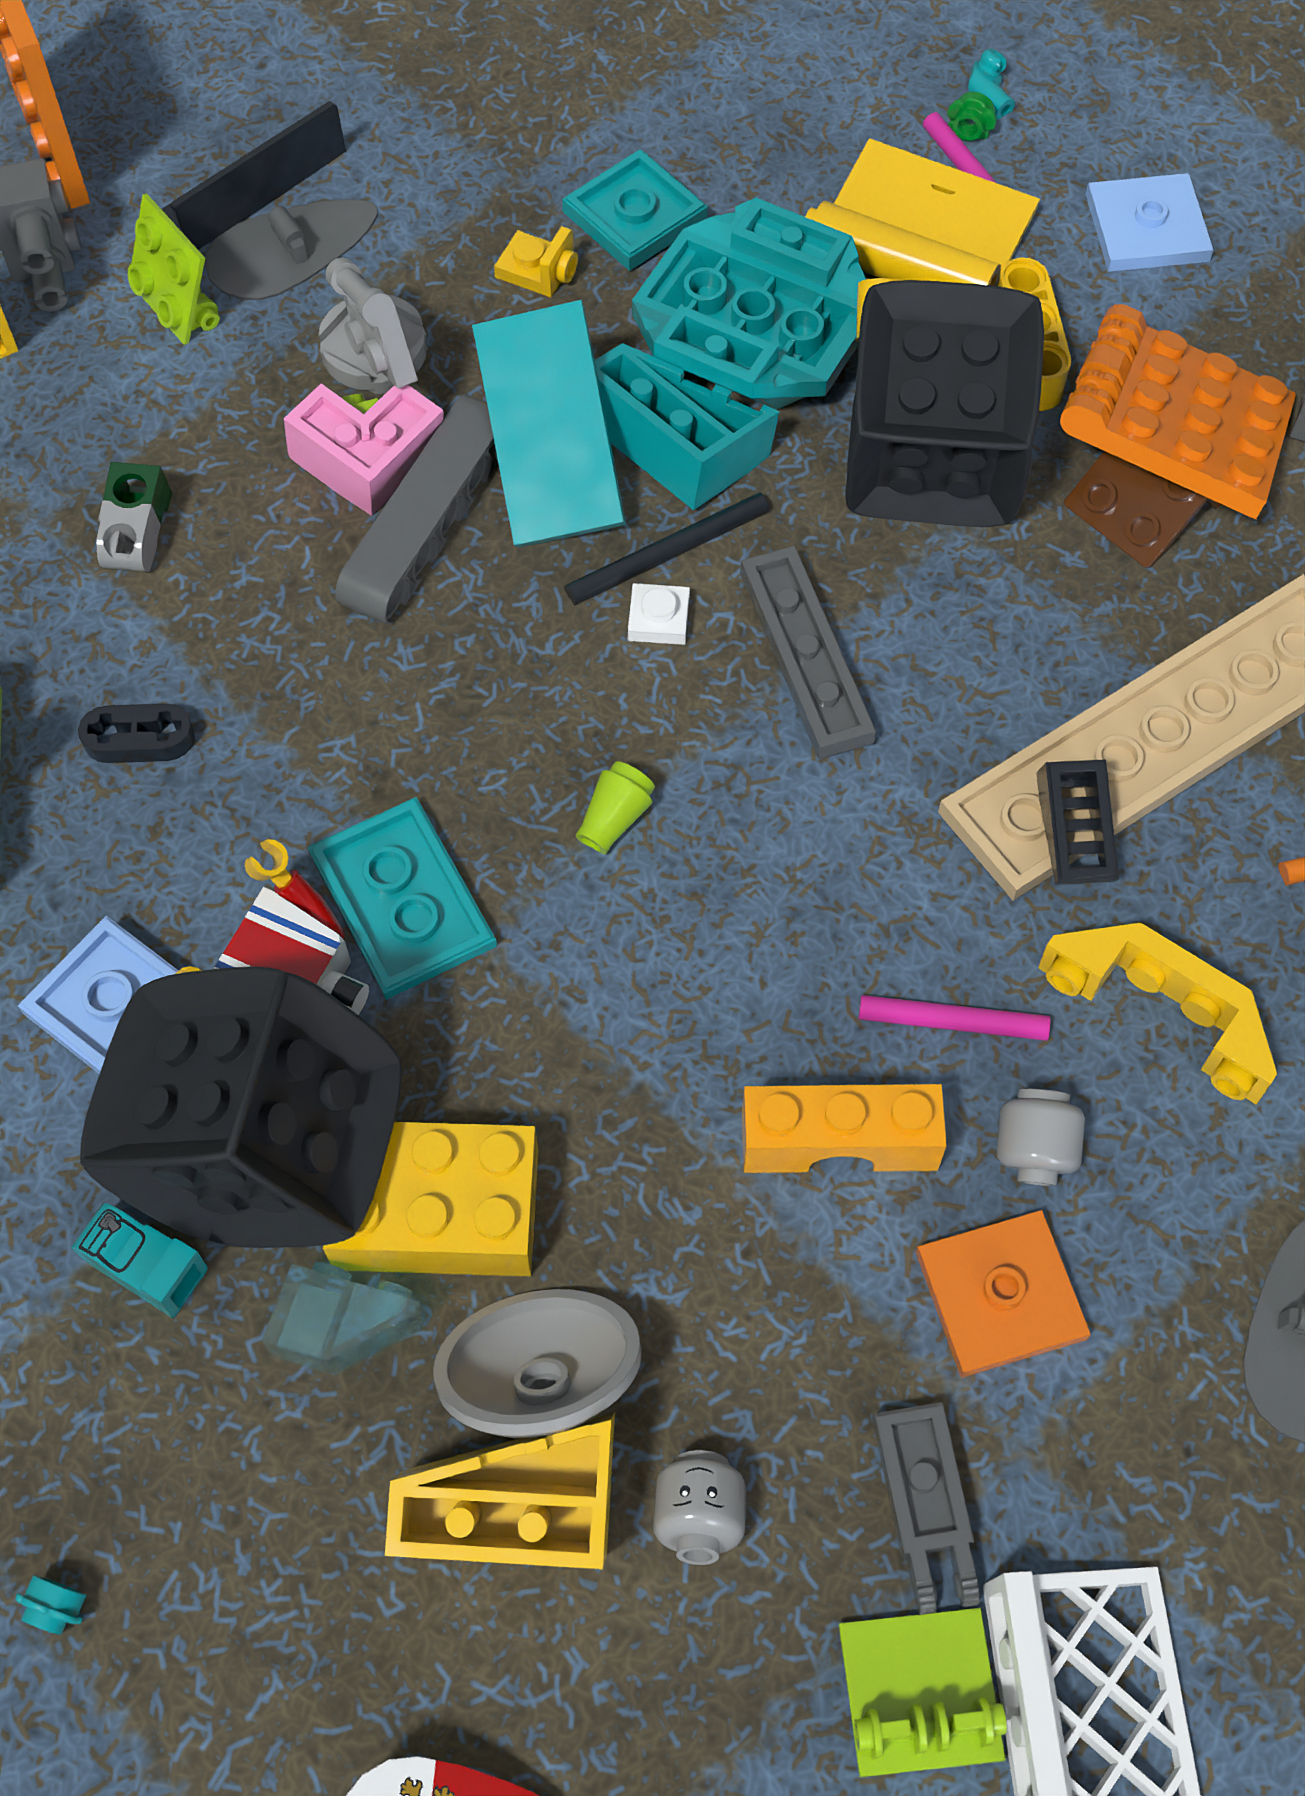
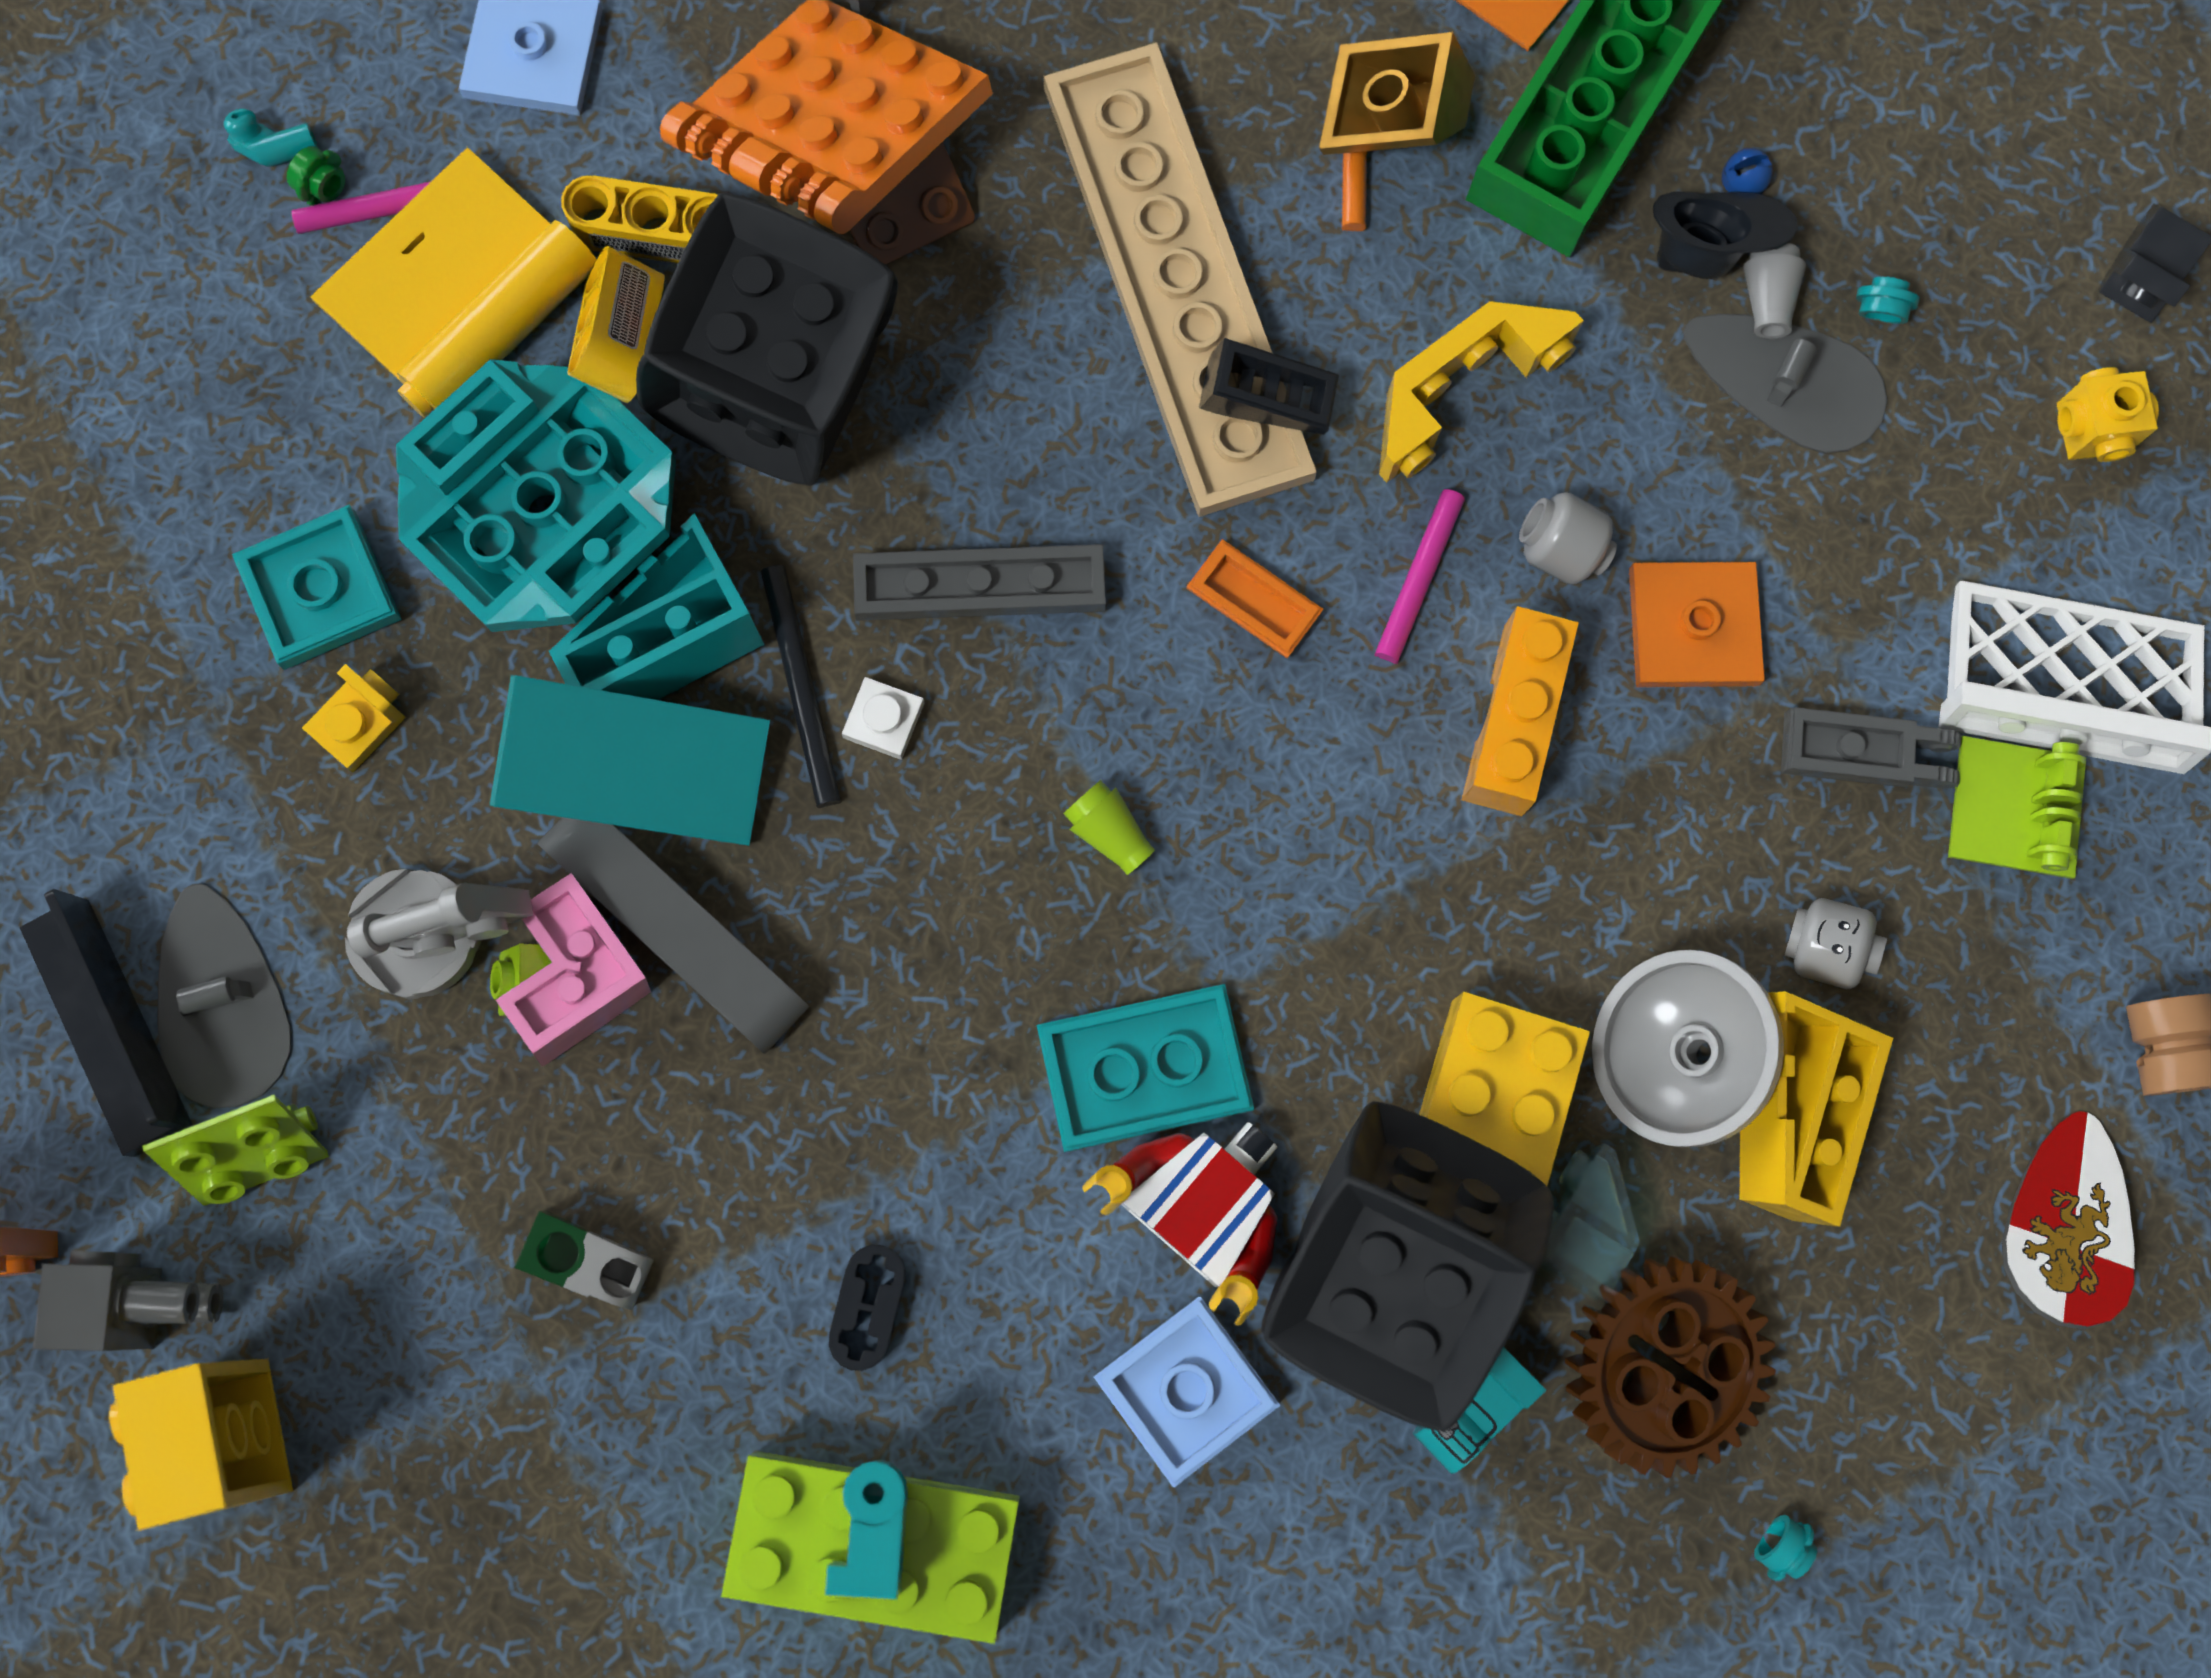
camera: 80 degrees left, 15 degrees up
none -> orange tile [1186,539,1323,659]
none -> reddish brown gear [1565,1256,1776,1478]

